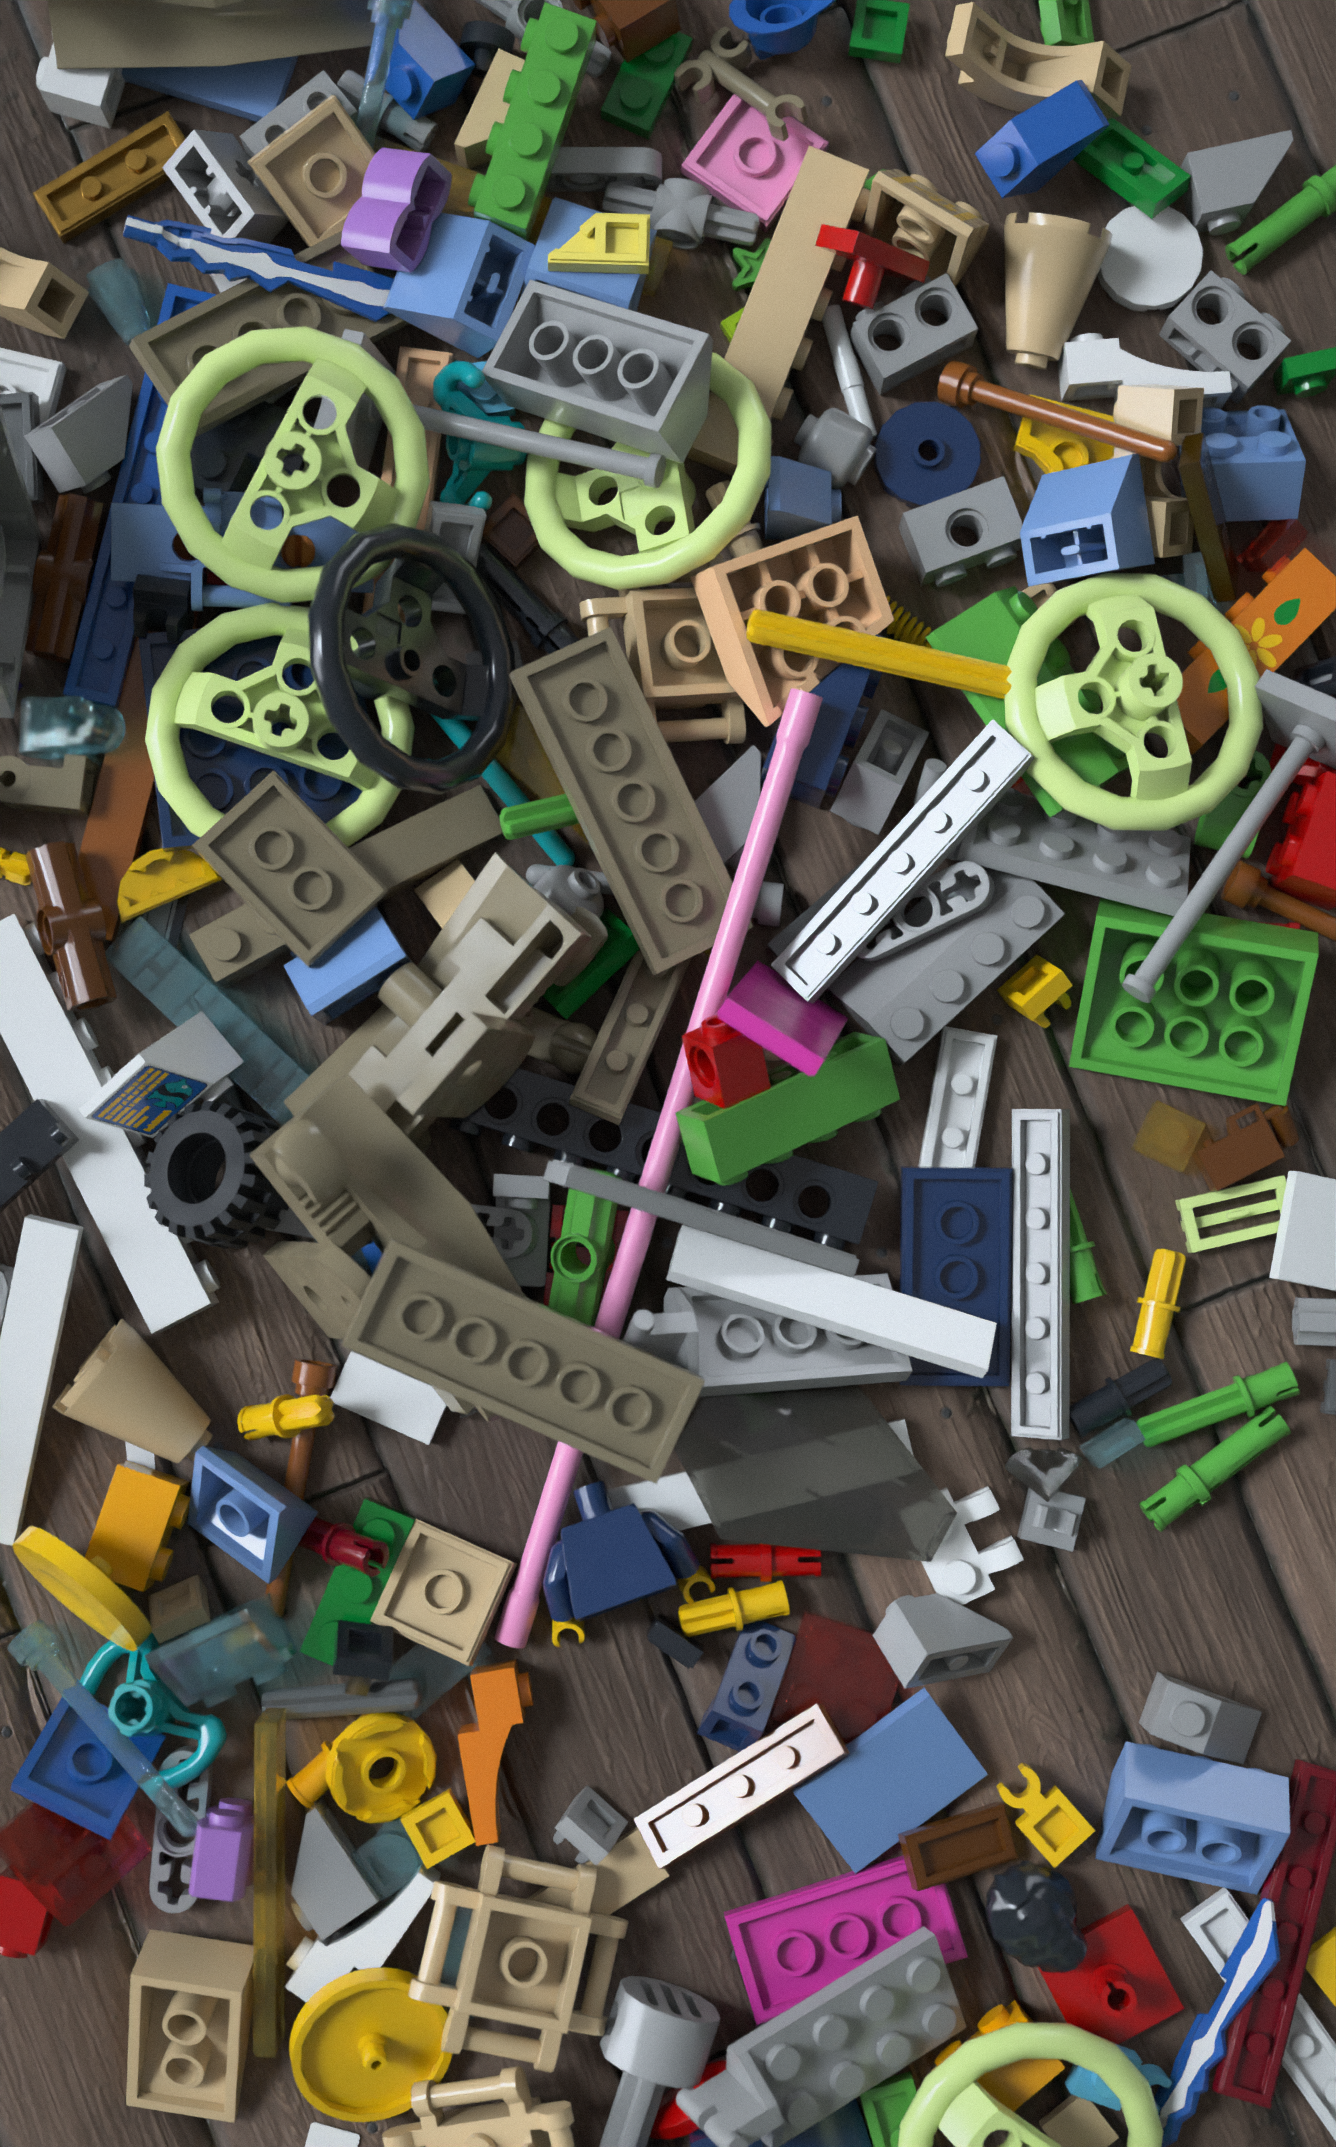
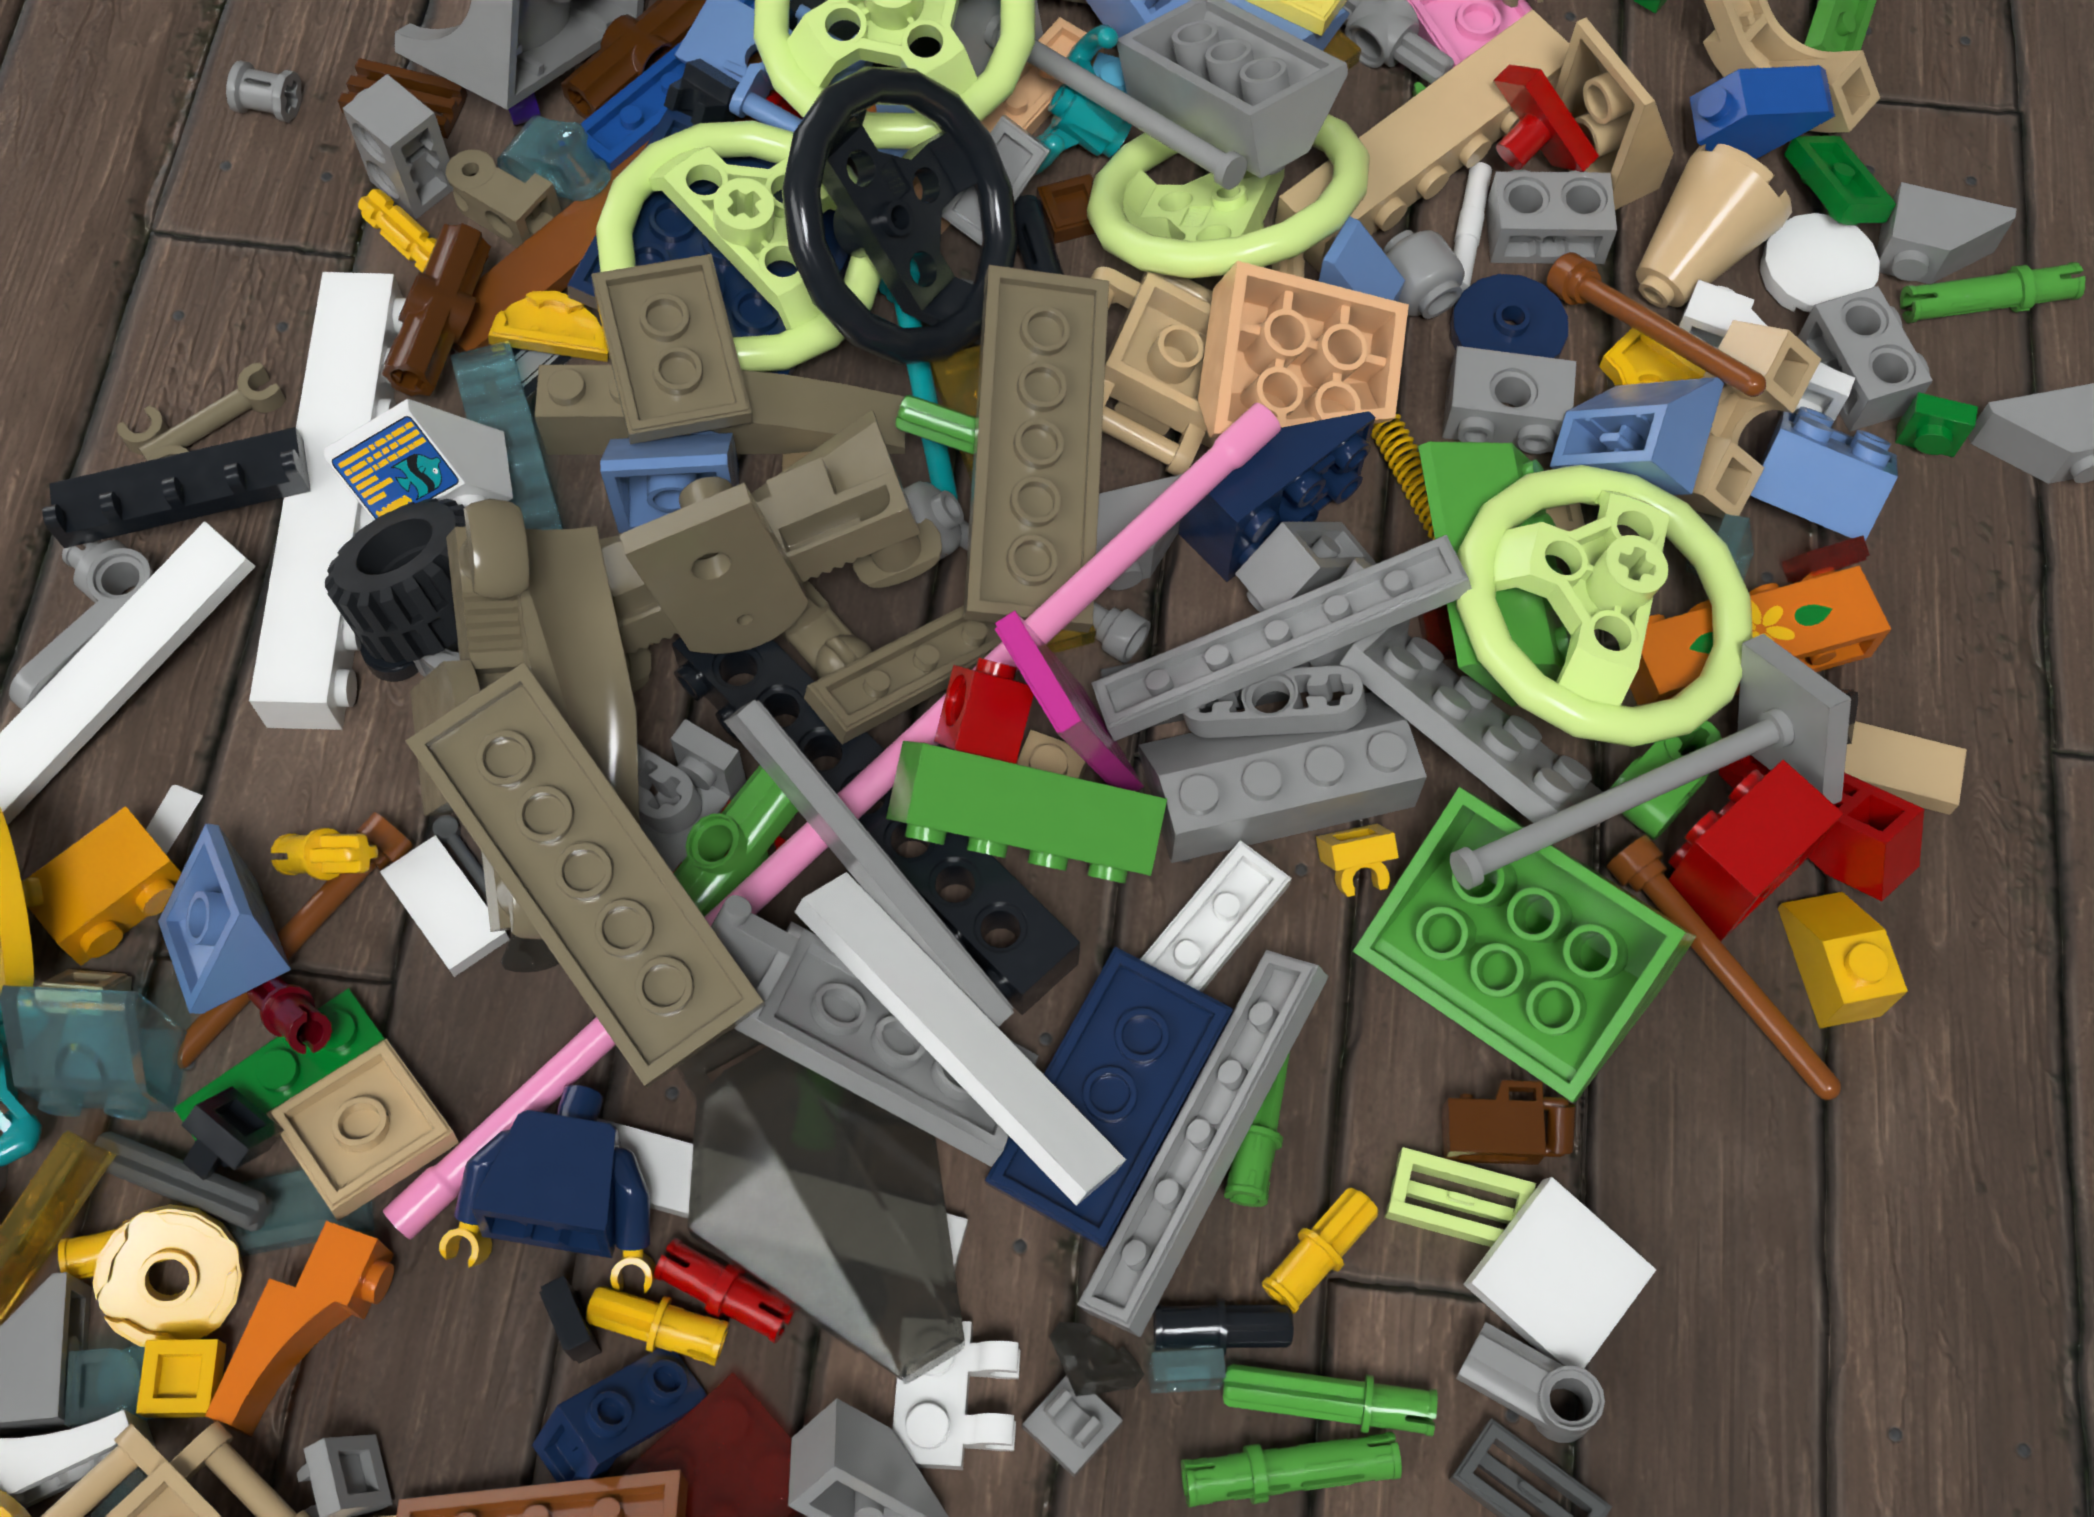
camera: 30 degrees right, 20 degrees down
tan cone [53,1319,213,1464] -> none
green plate [542,908,640,1019] -> none
yellow axle [746,609,1012,699] -> none
clear yellow plate [1131,1100,1206,1173] -> none
dark brown tile [1179,432,1239,603] -> none

